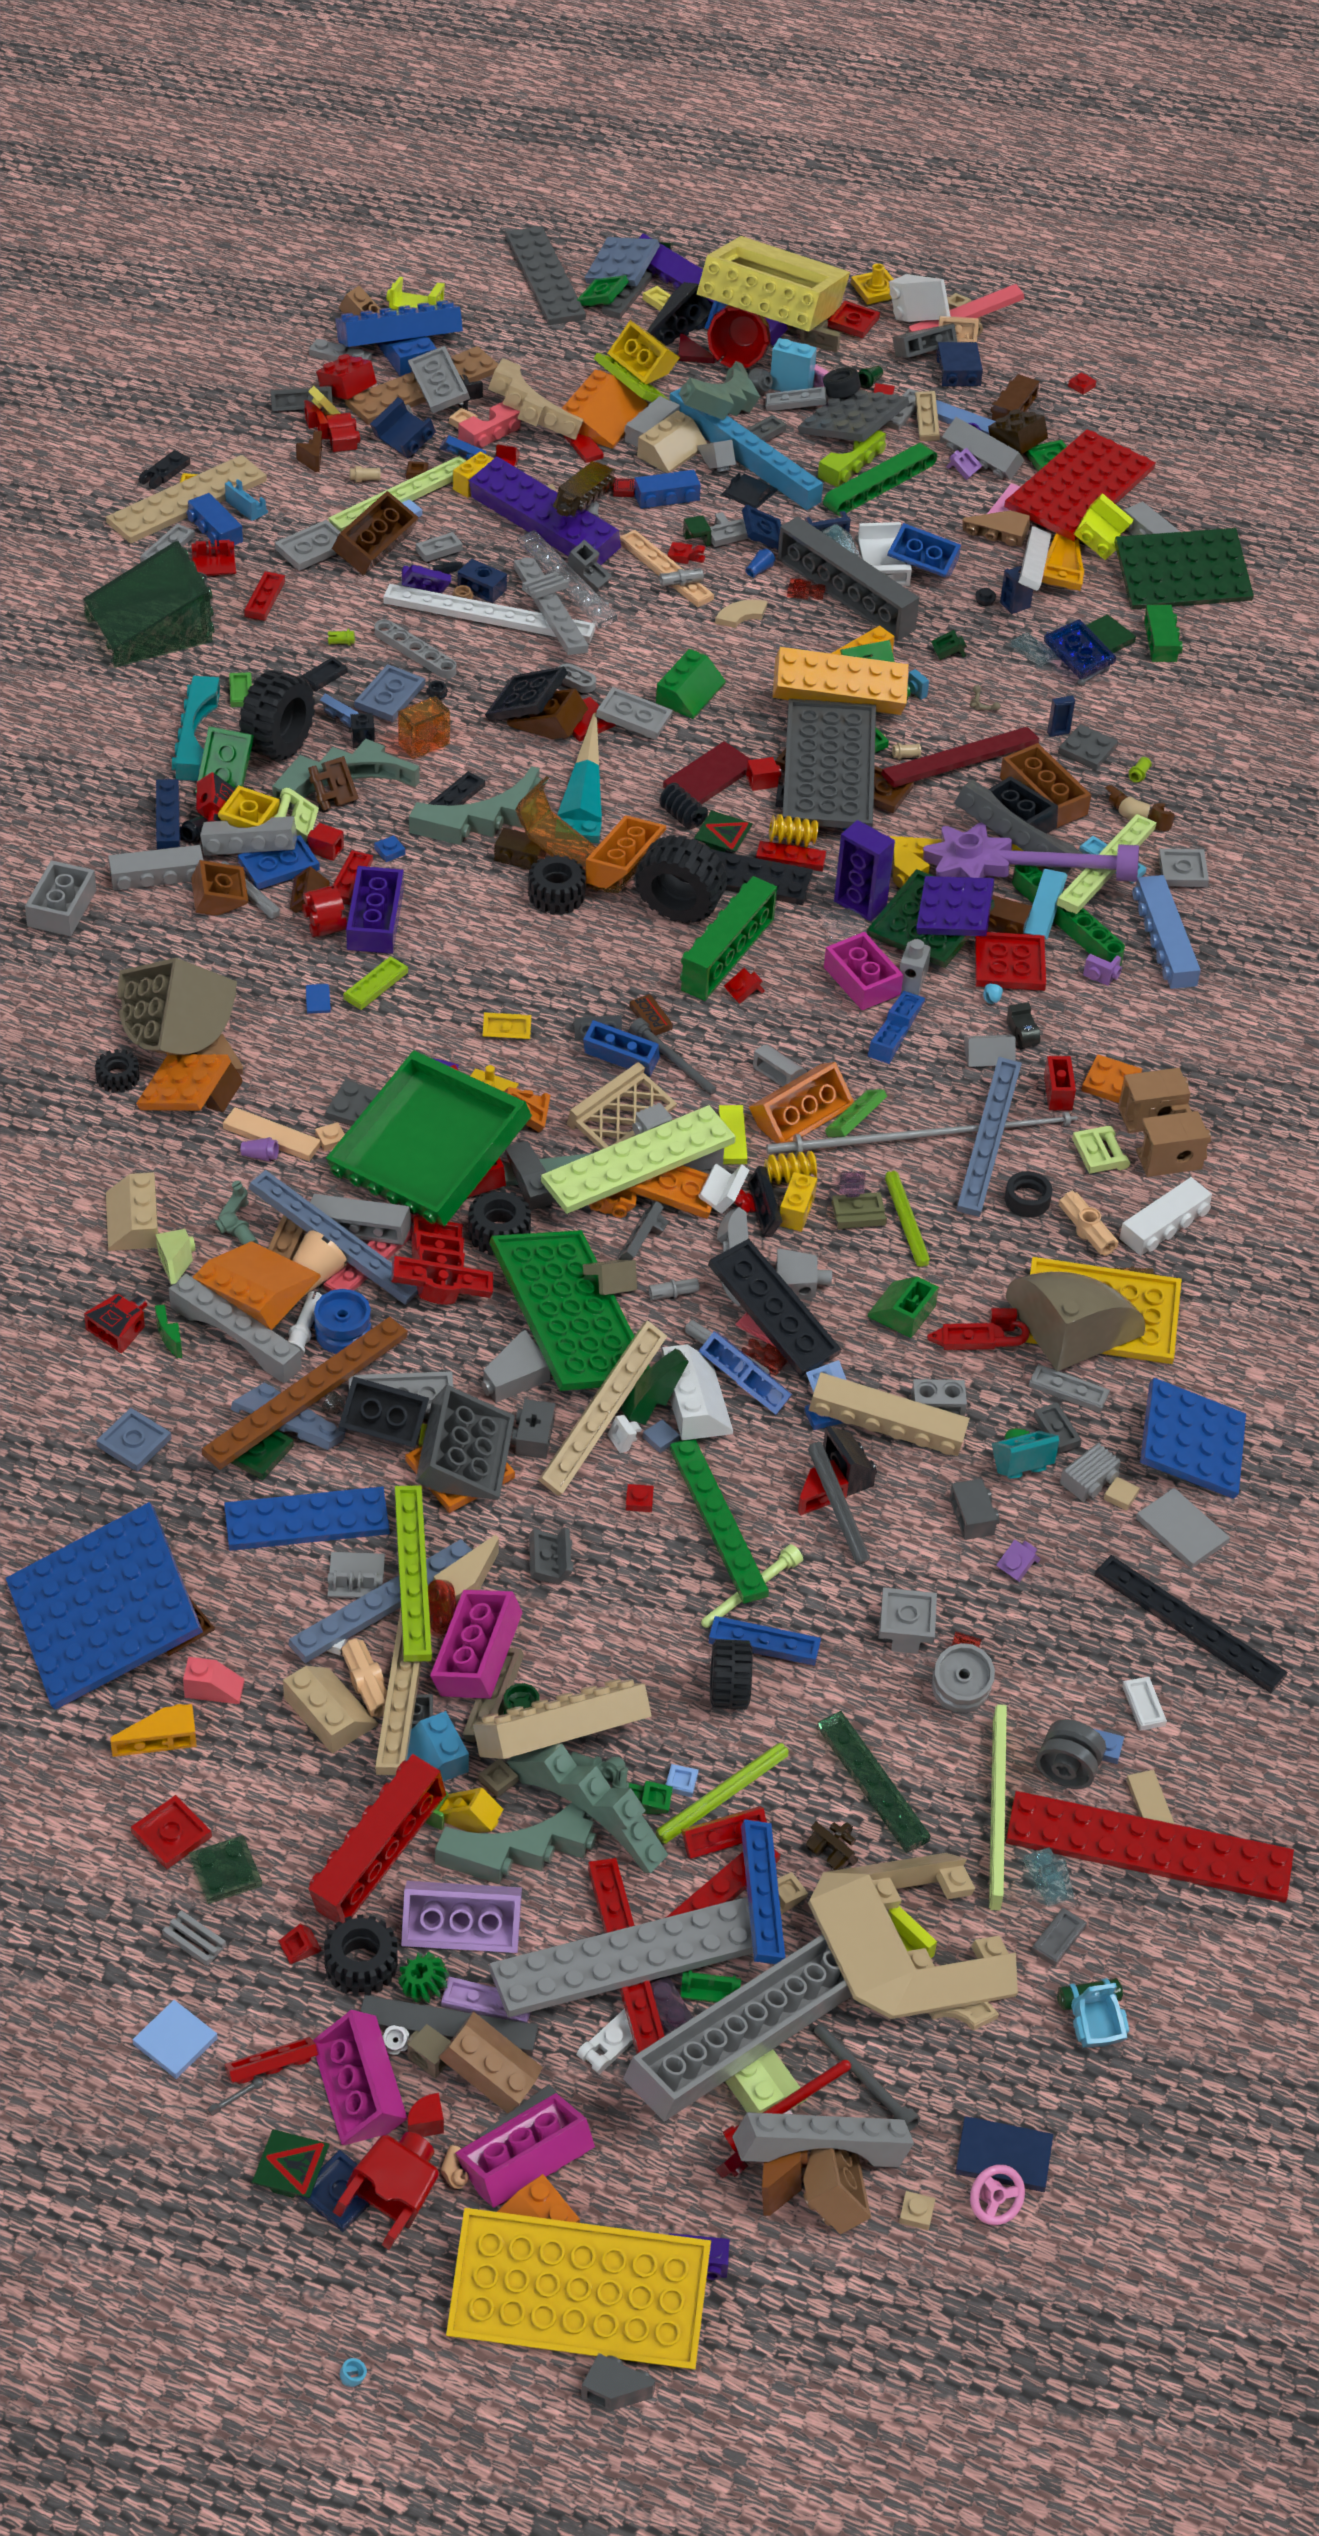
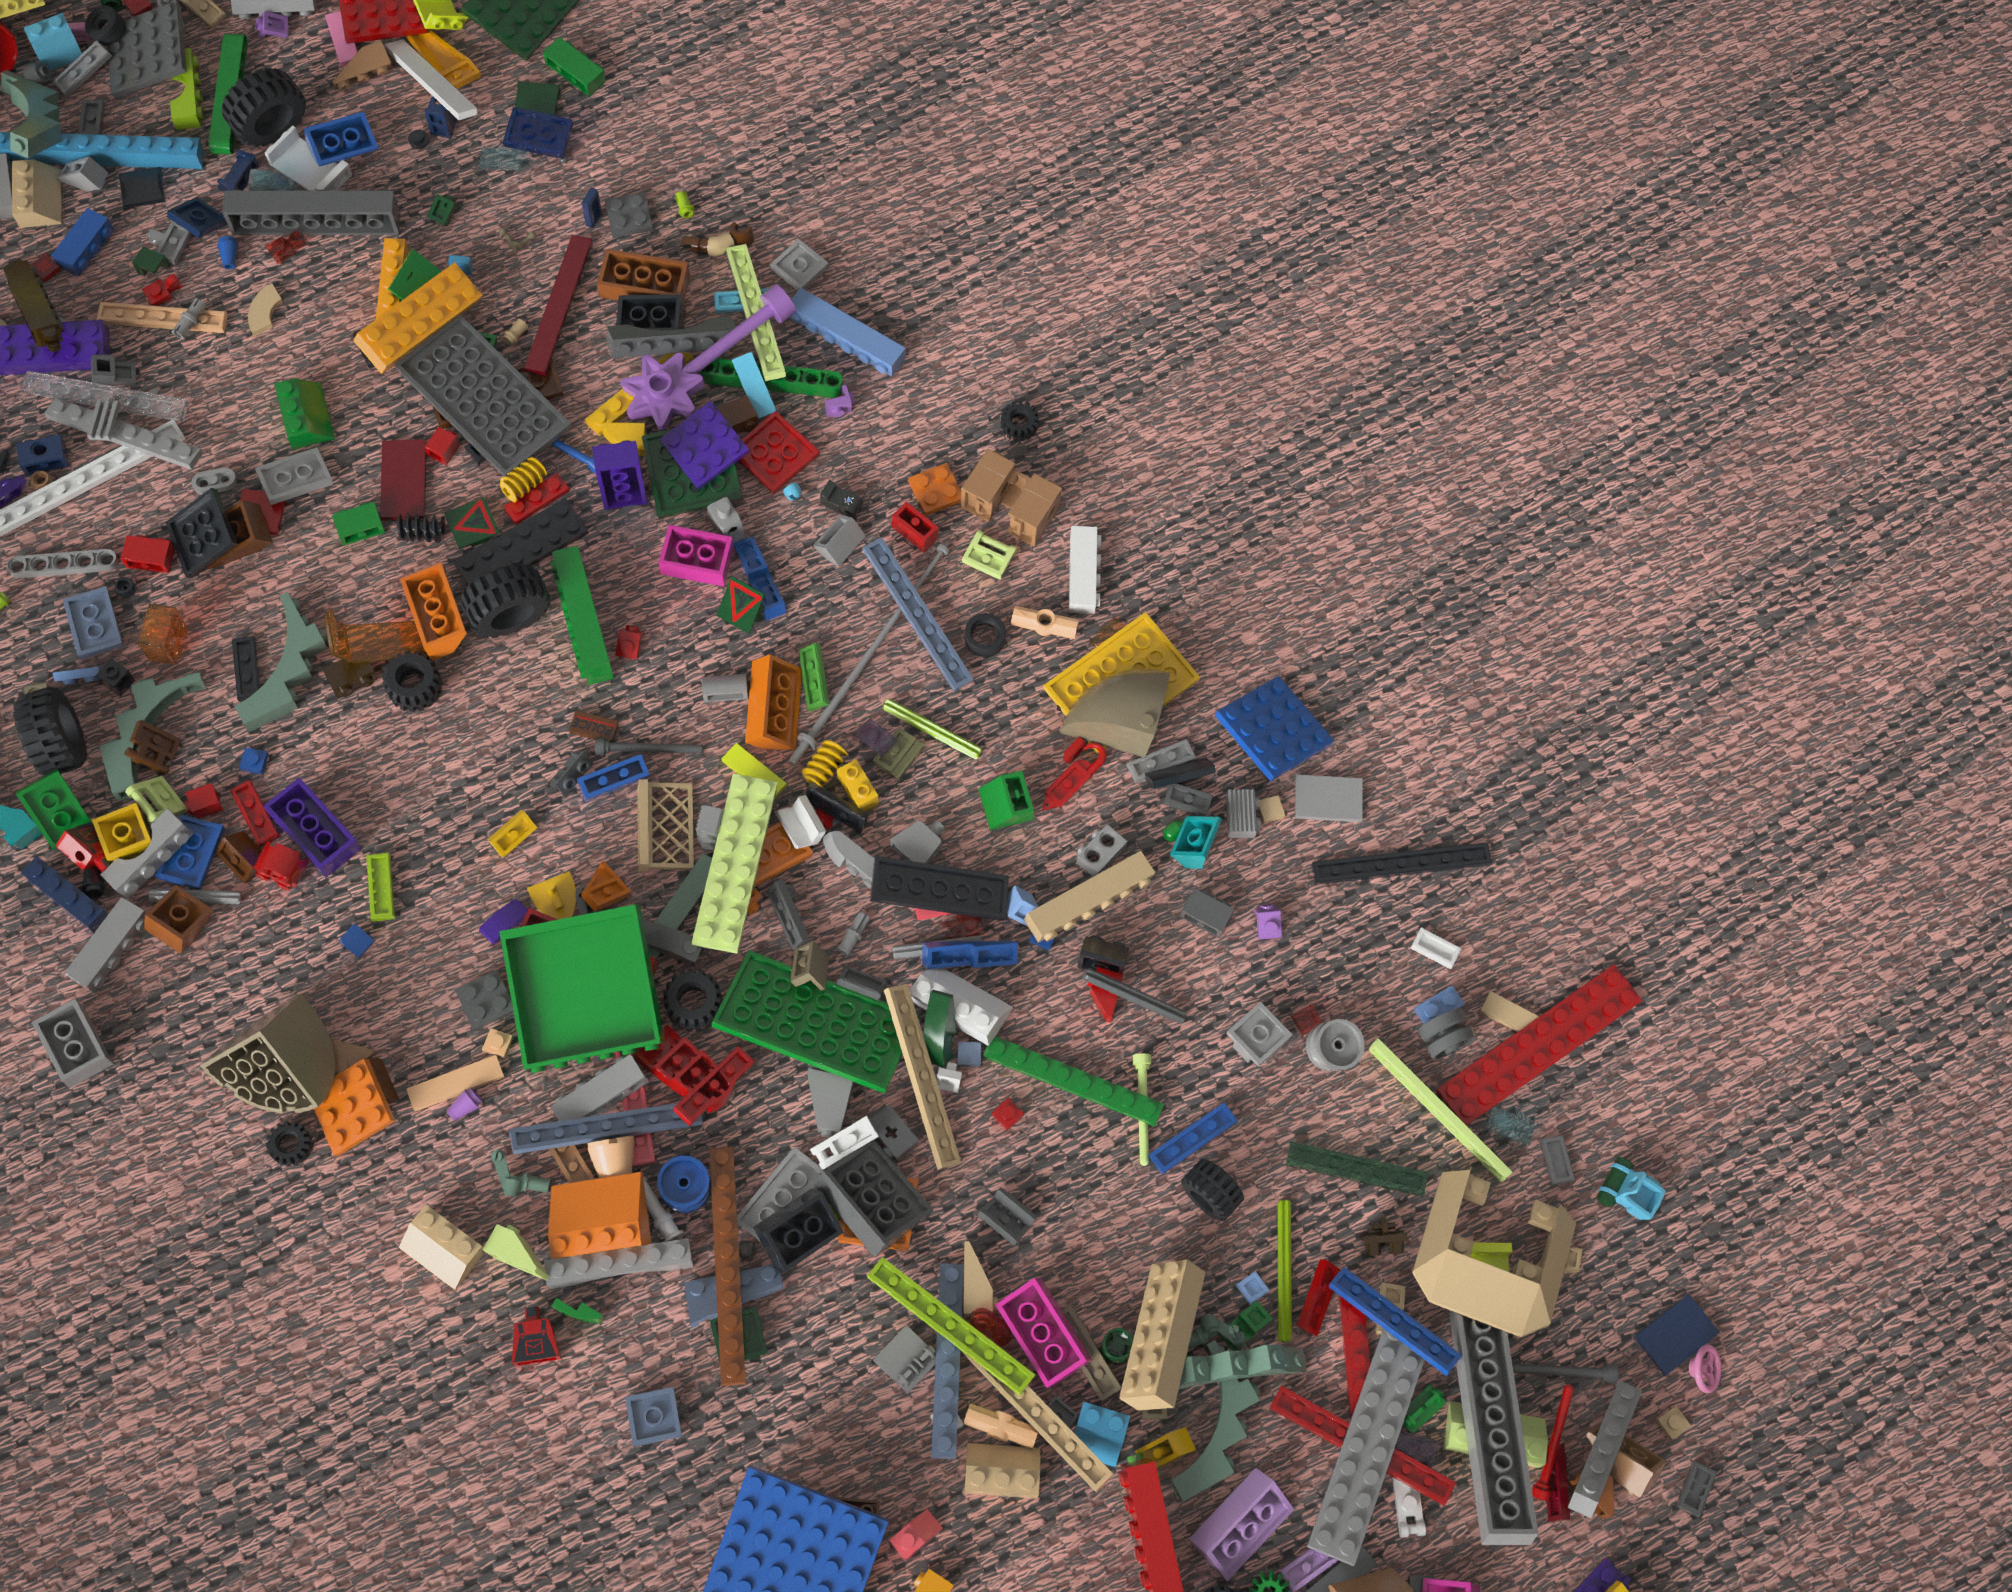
camera: 50 degrees left, 20 degrees up
blue plate [224,1486,390,1551] -> none
black tile [301,657,348,692] -> none
teal plate [554,713,602,843] -> none
none -> red brick [120,534,175,573]
none -> black tyre [222,68,306,147]
none -> green brick [332,502,385,546]
none -> dark green piece [716,576,765,634]
none -> white plate [810,1115,879,1170]
none -> dark grey tile [837,966,888,1001]
none -> black tyre [1001,400,1039,442]
none -> black tile [1145,758,1216,789]
none -> dark grey plate [1675,1461,1717,1517]

